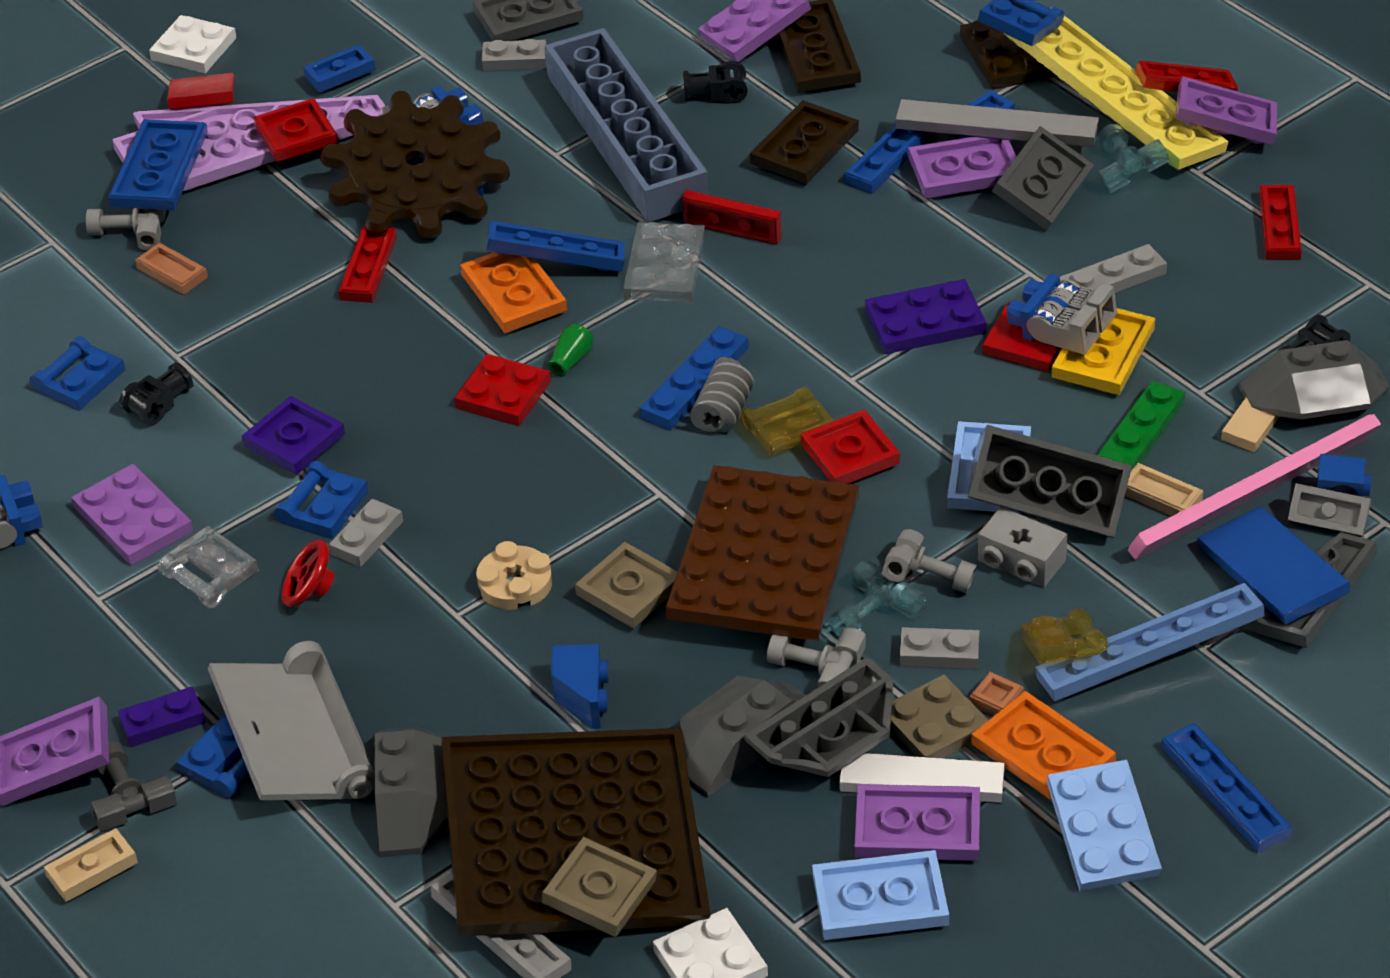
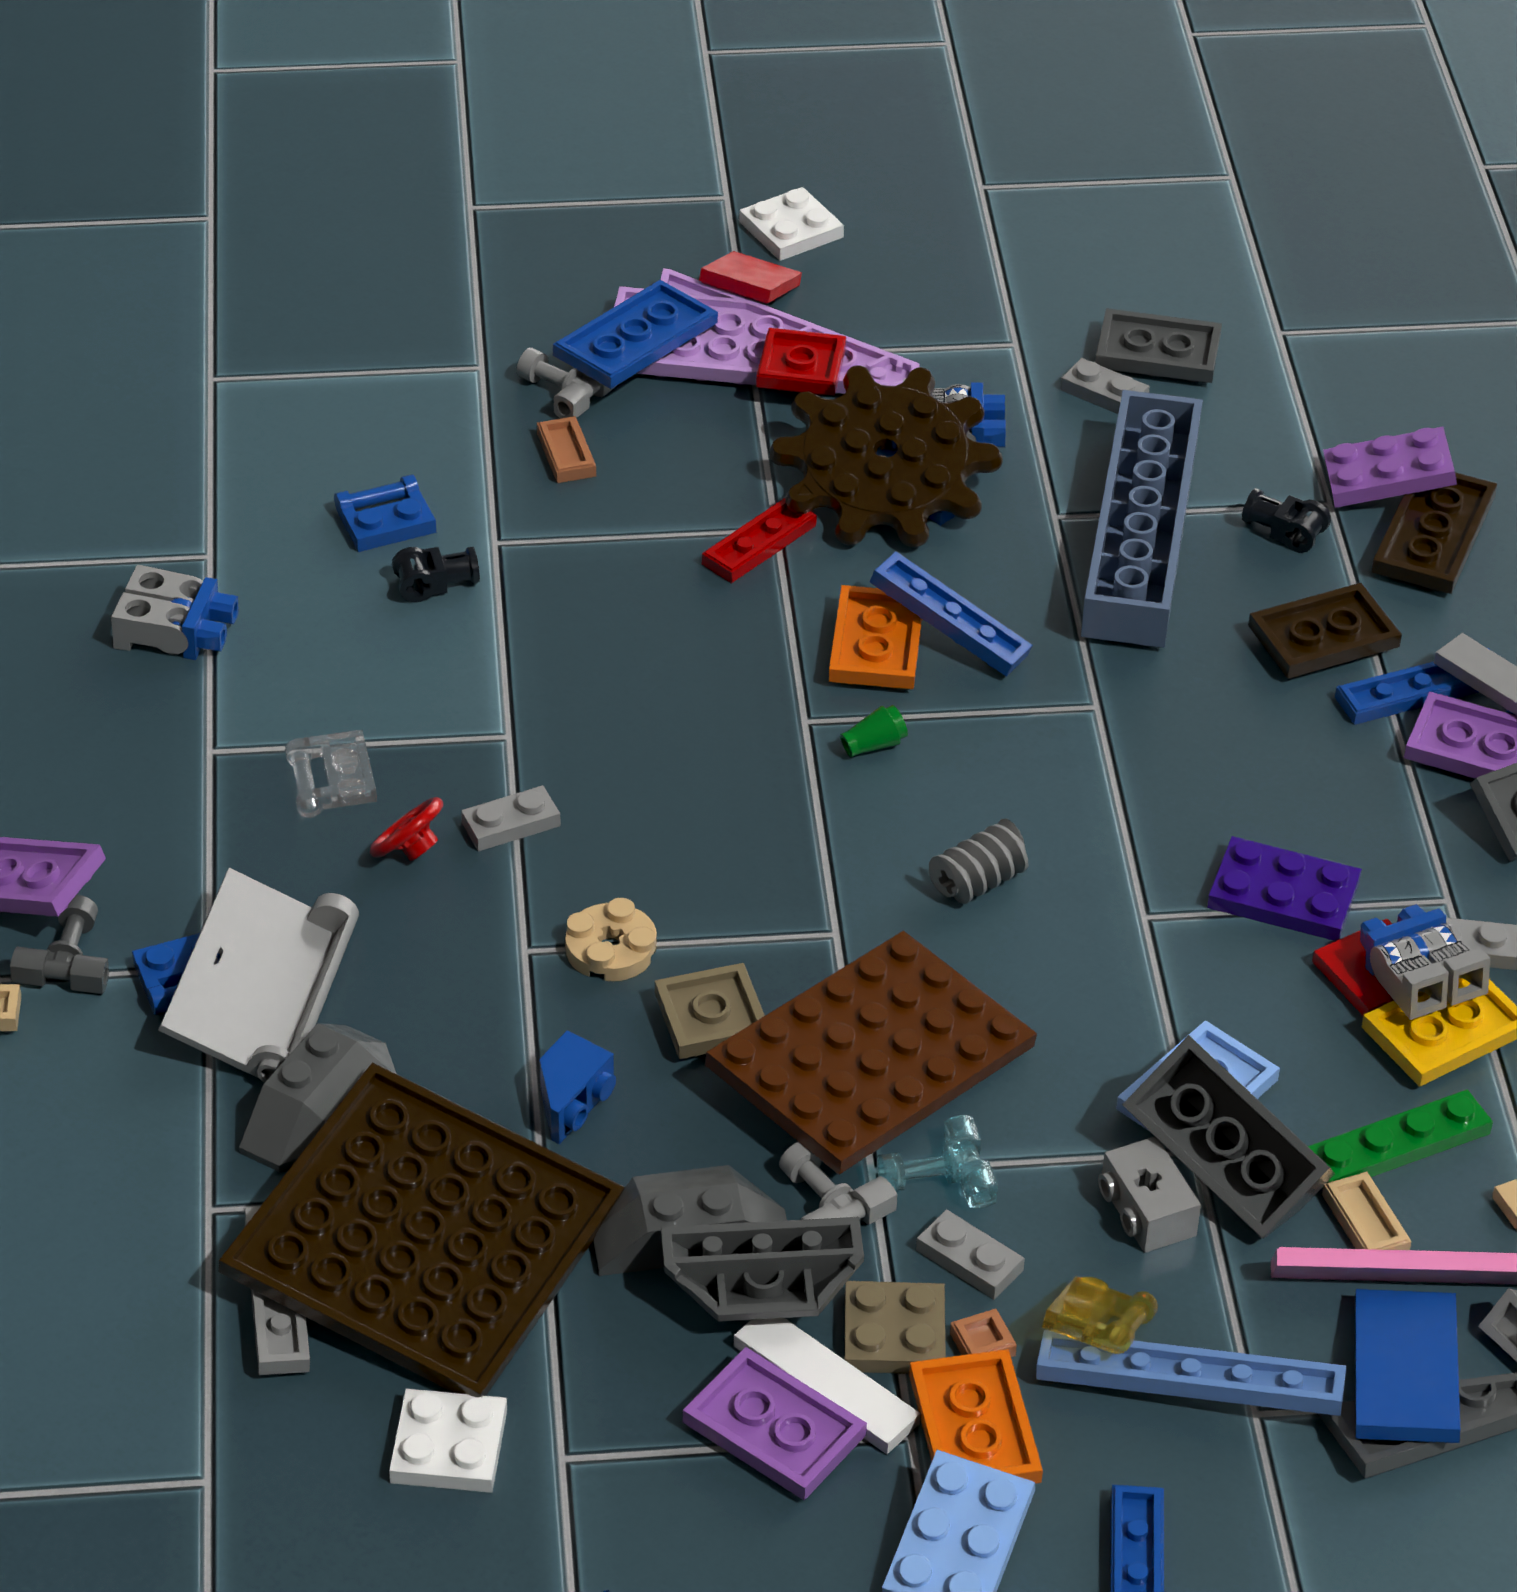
camera: 30 degrees right, 0 degrees up
medium lavender plate [71,464,194,566] -> none
dark purple plate [118,686,206,747] -> none
dark purple plate [242,396,345,475] -> none
blue plate [274,461,368,539] -> none
blue plate [303,44,376,93] -> none
red plate [454,354,551,426] -> none
dark tan plate [542,837,657,937] -> none
clear plate [623,222,705,303] -> none
blue plate [640,326,749,431] -> none
red tile [682,190,782,245] -> none
clear yellow plate [740,387,834,456] -> none
red plate [800,409,900,484] -> none
light blue plate [812,850,949,940] -> none
light grey bar [882,529,977,594] -> none

